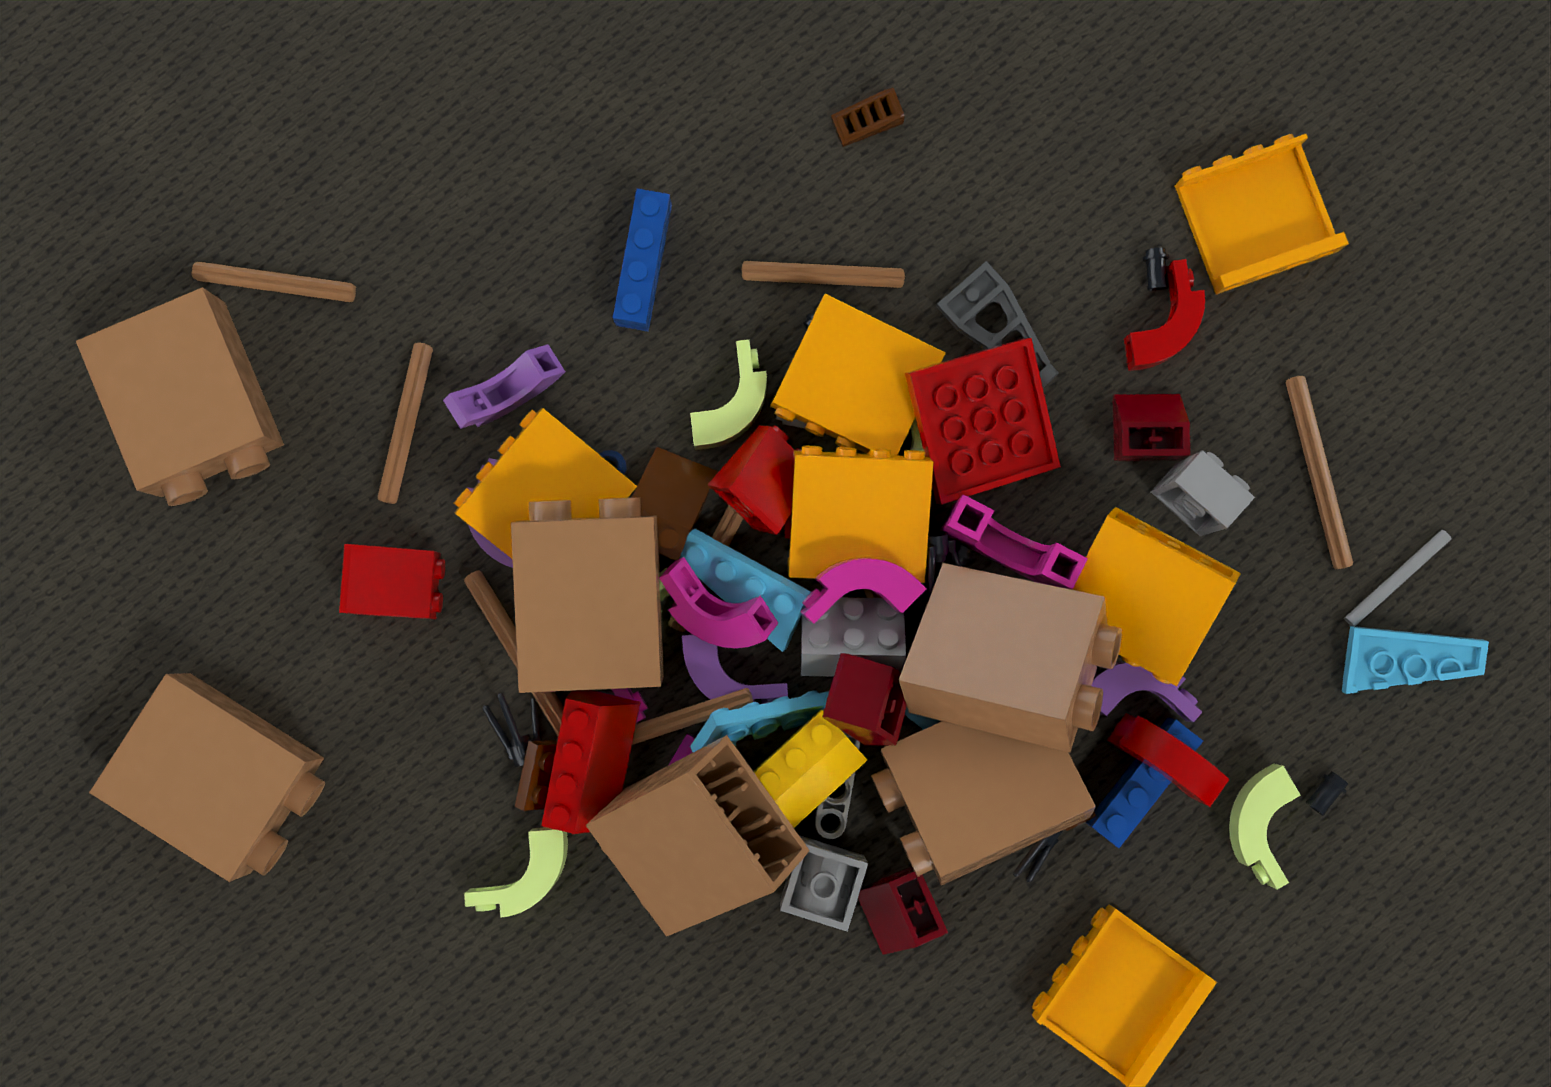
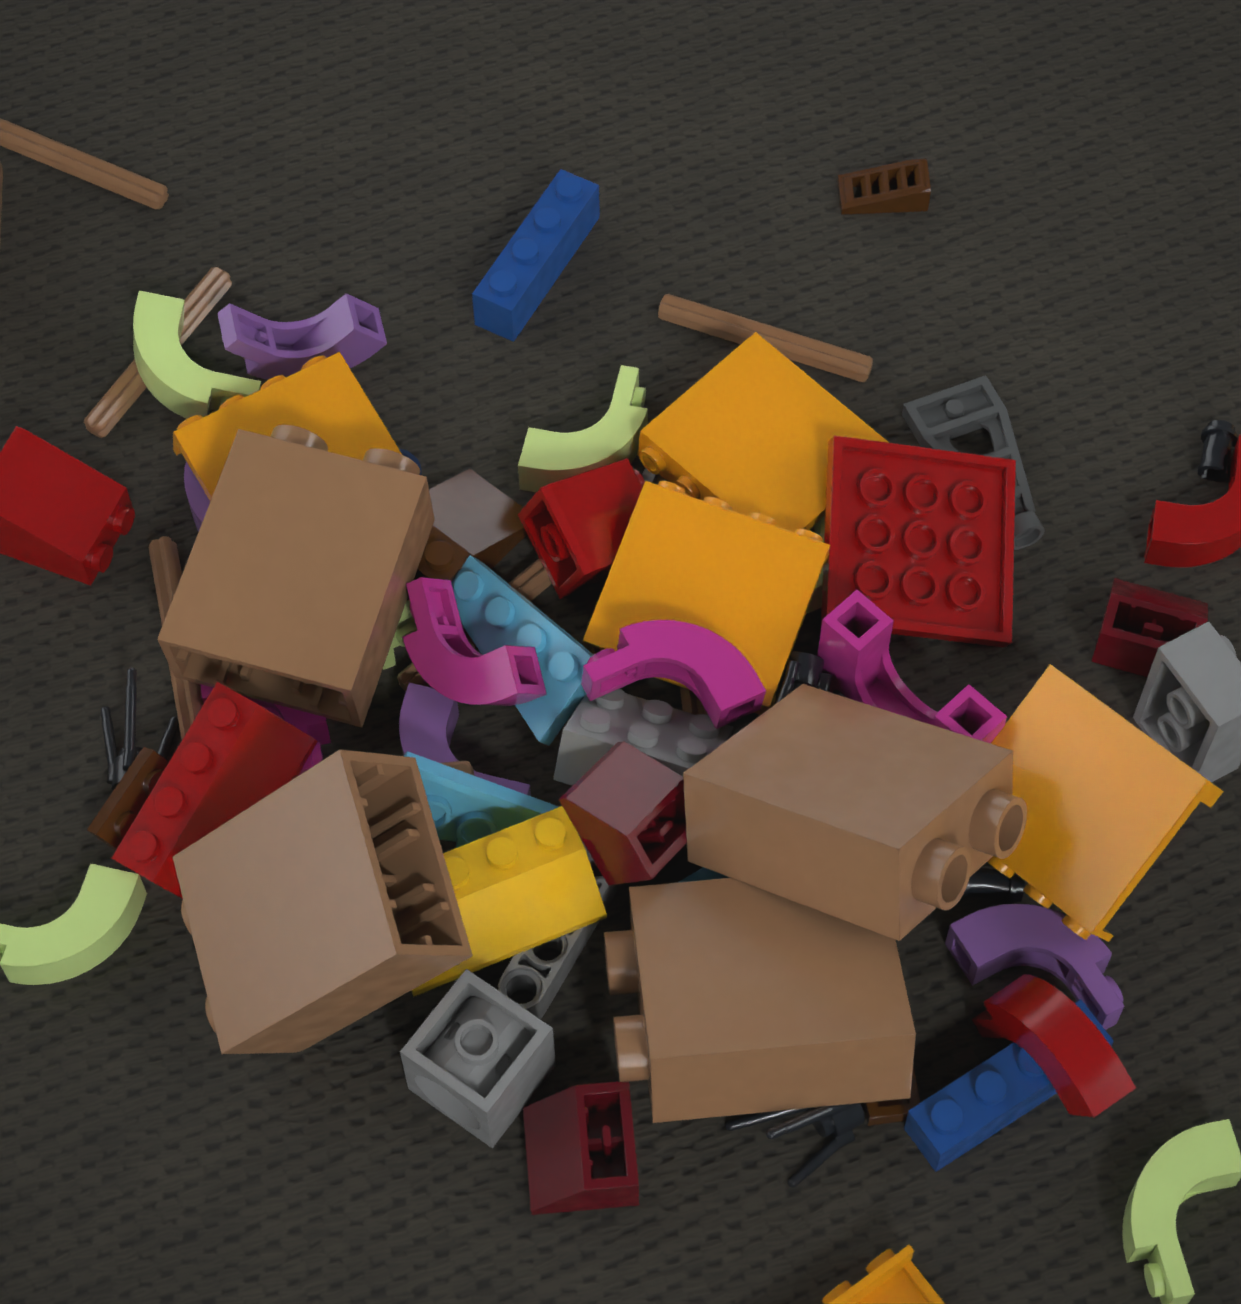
camera: 20 degrees right, 25 degrees down
none -> yellowish green arch [133,290,261,419]

